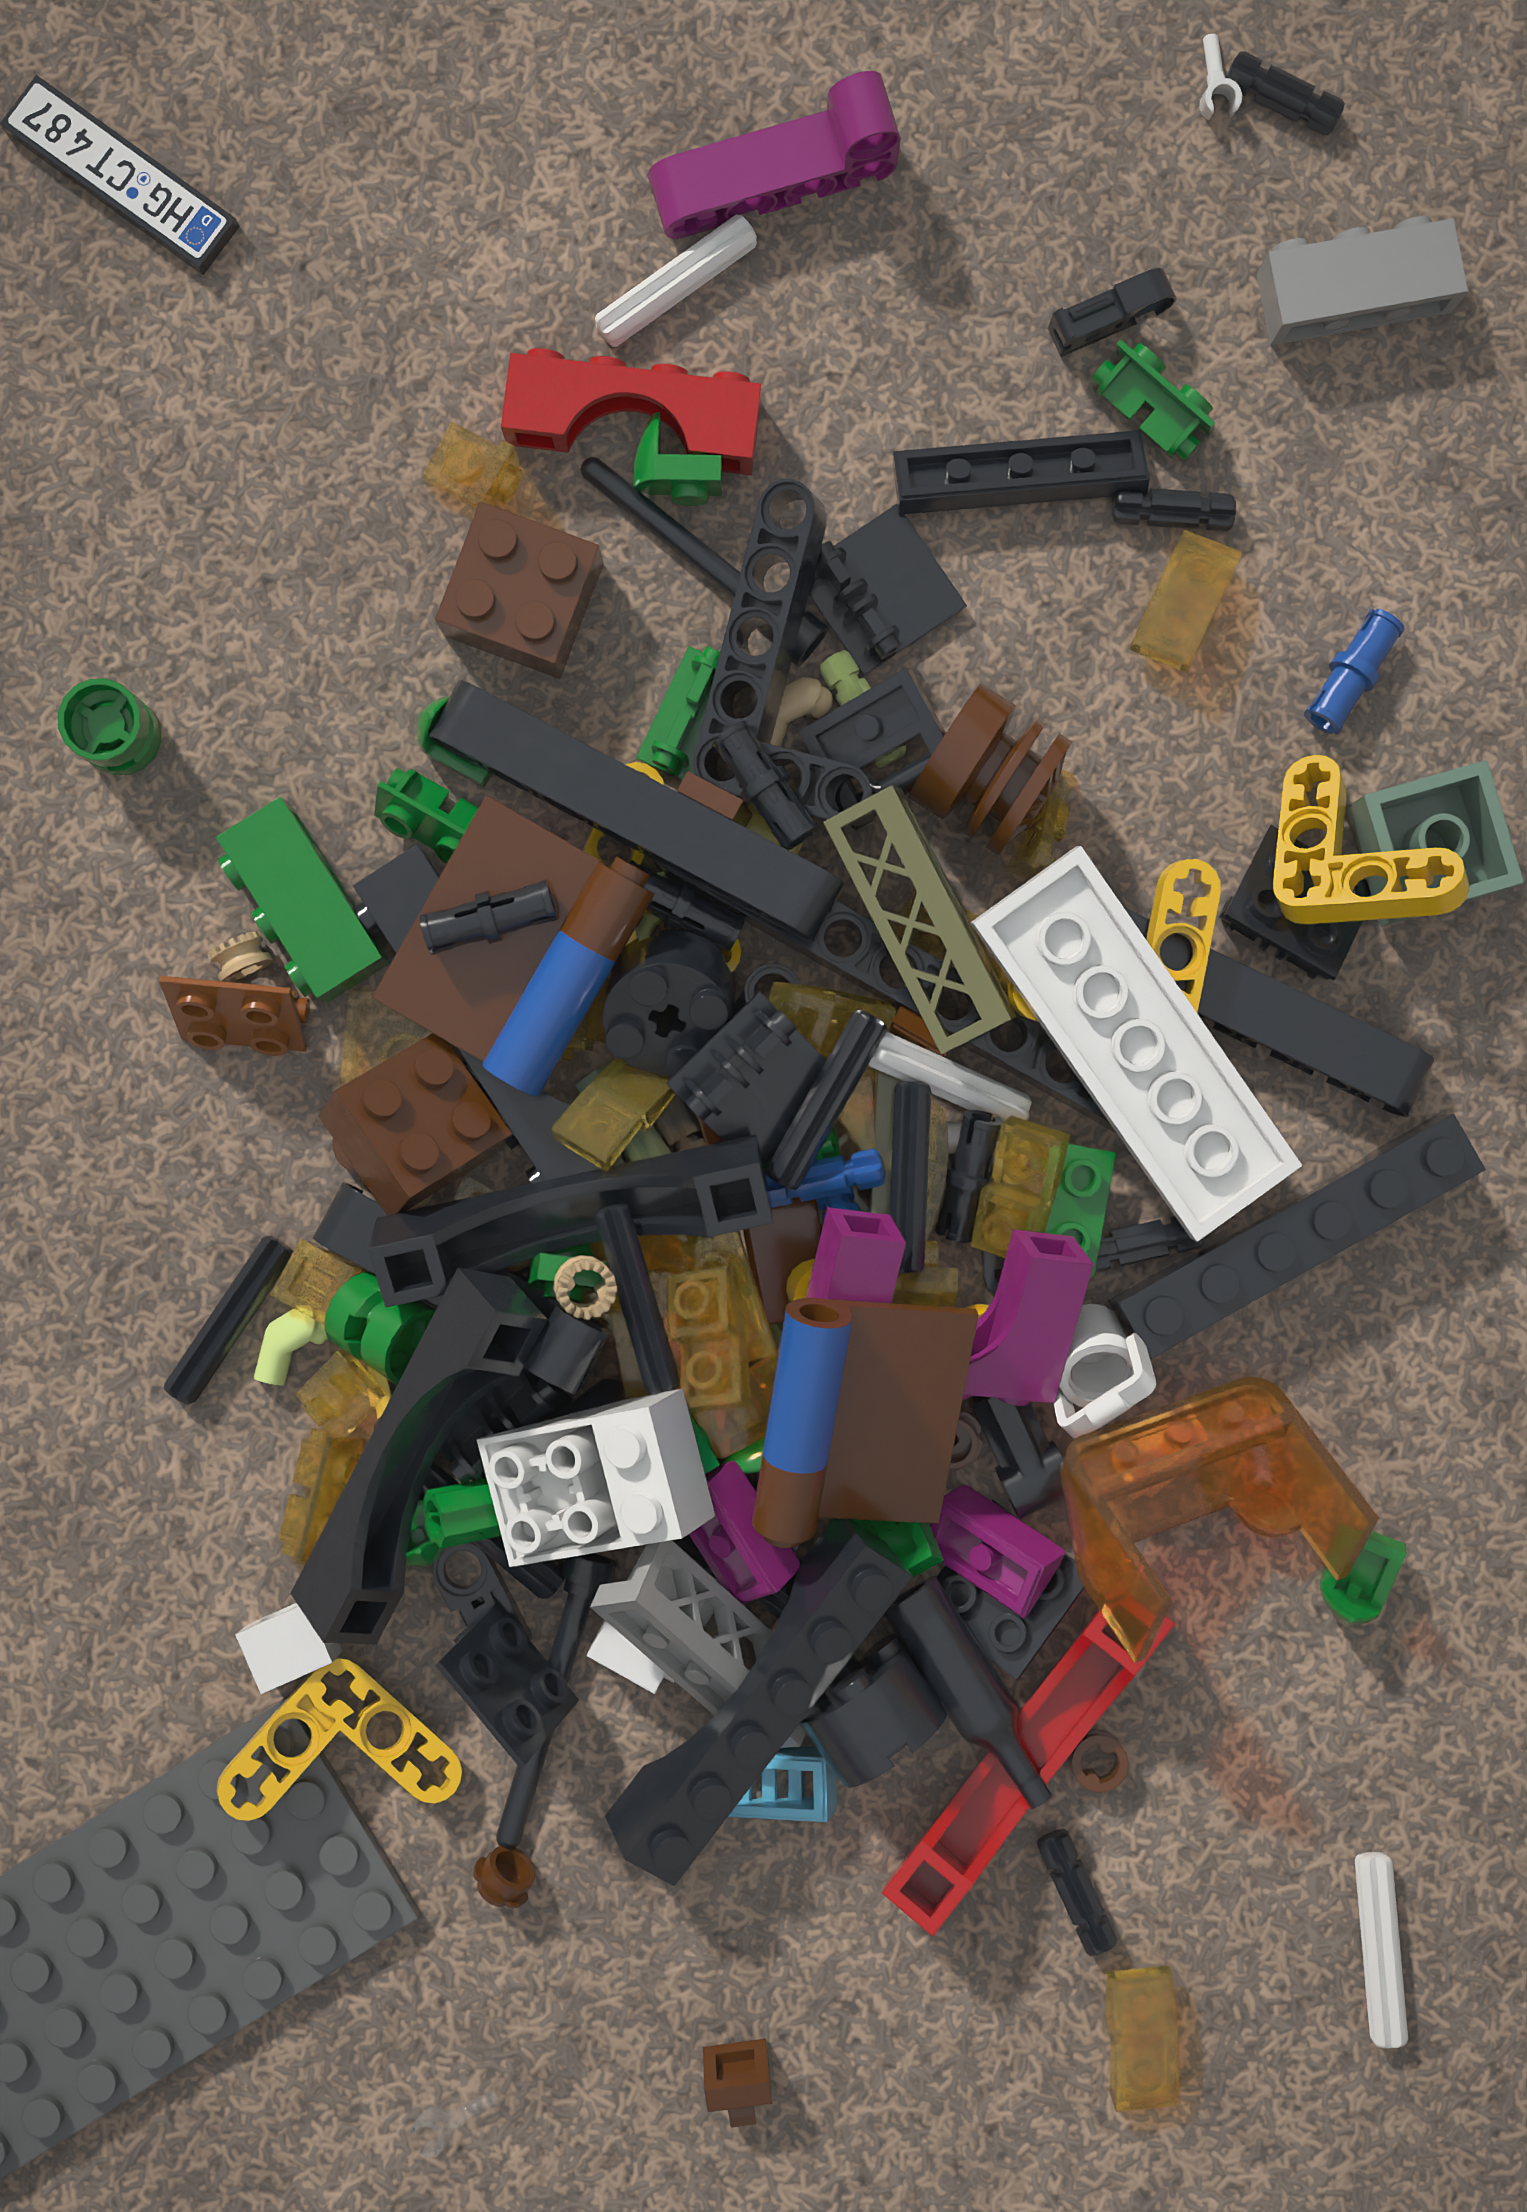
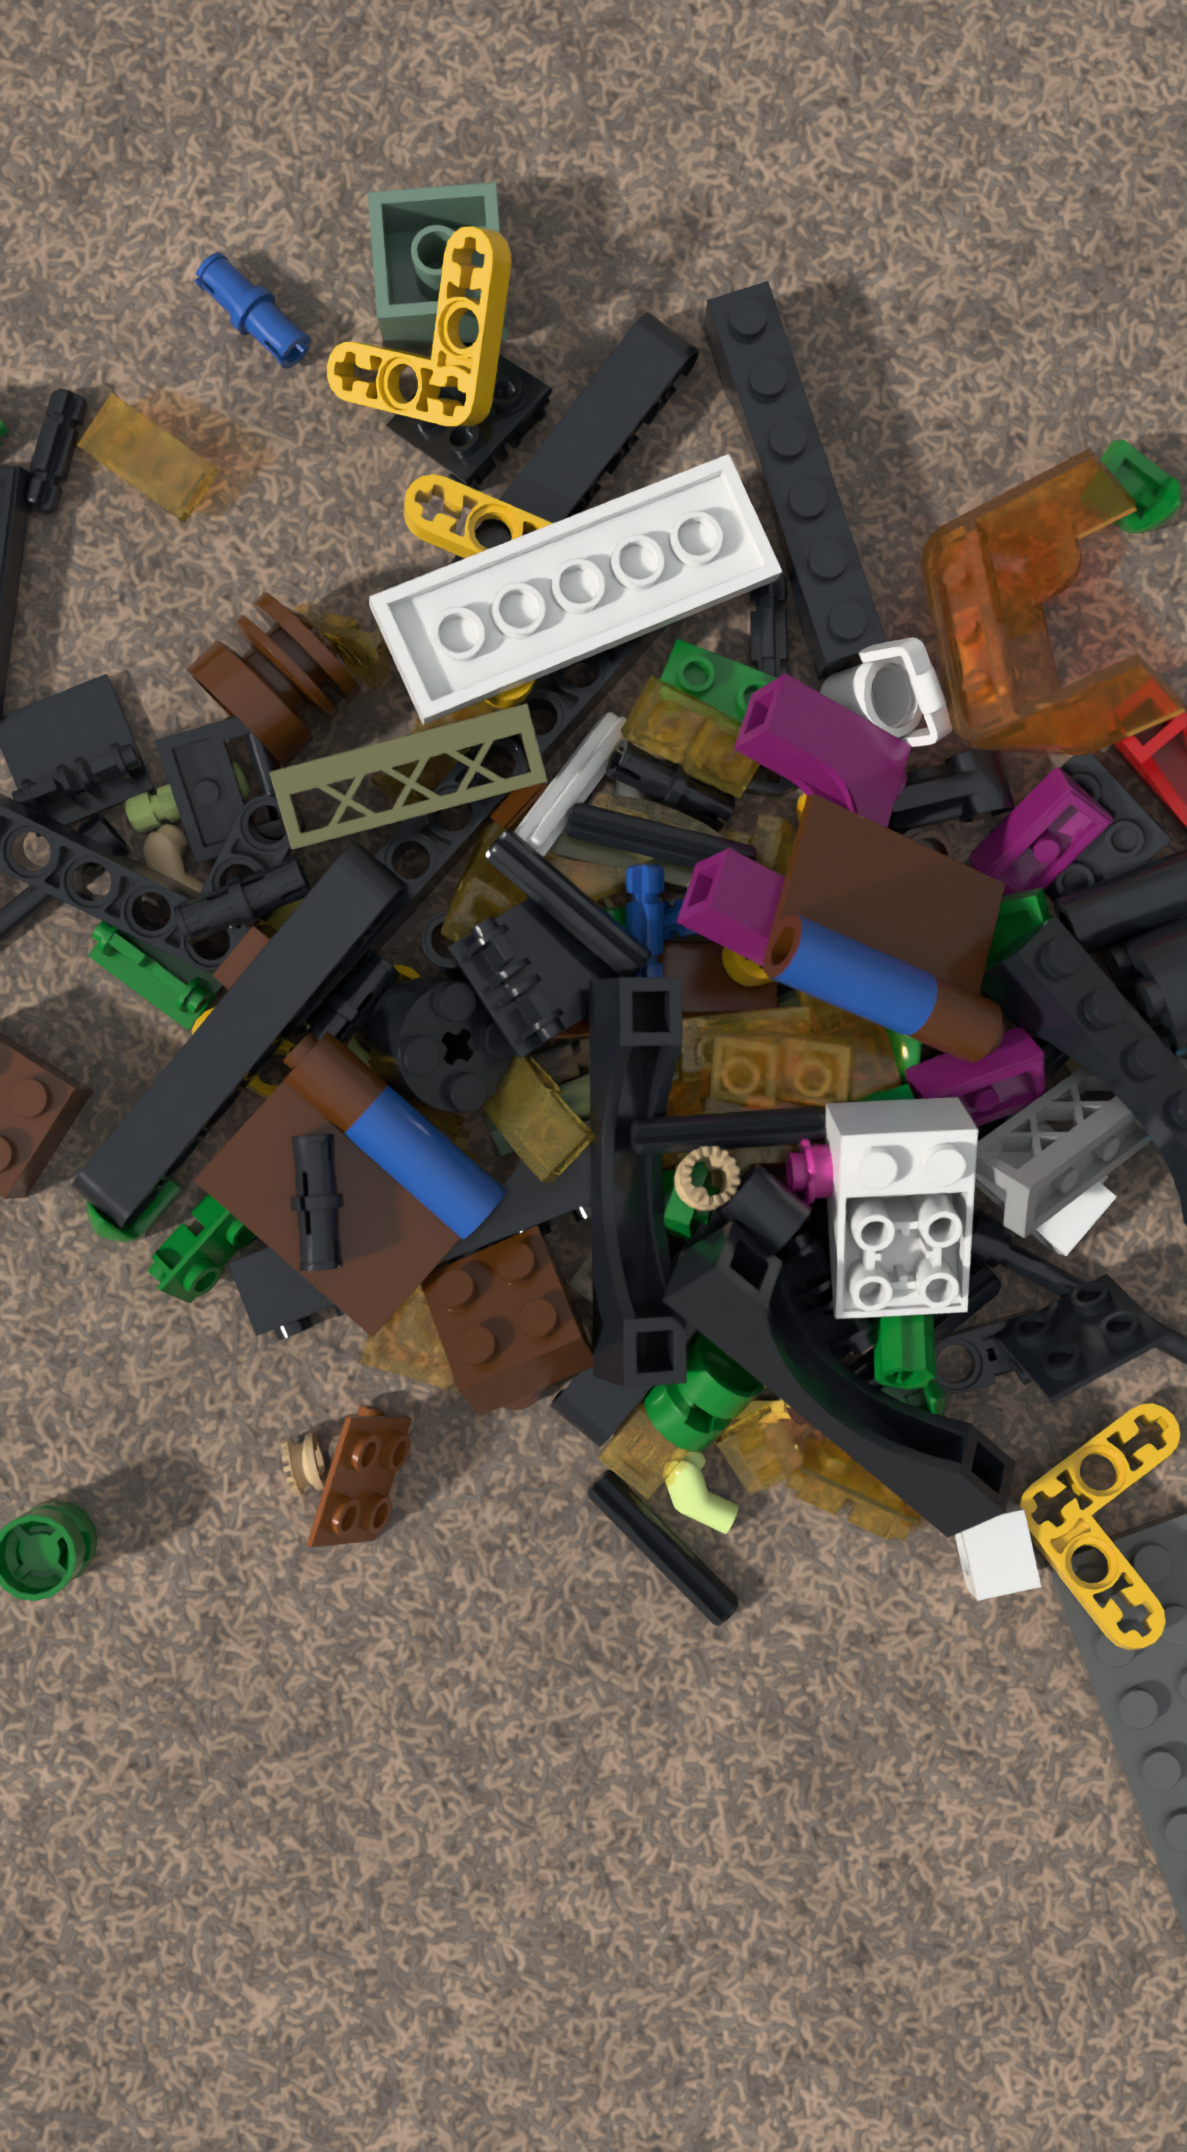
camera: 75 degrees left, 0 degrees up
green brick [216,796,389,1003] -> none
none -> dark pink plate [786,1139,833,1204]

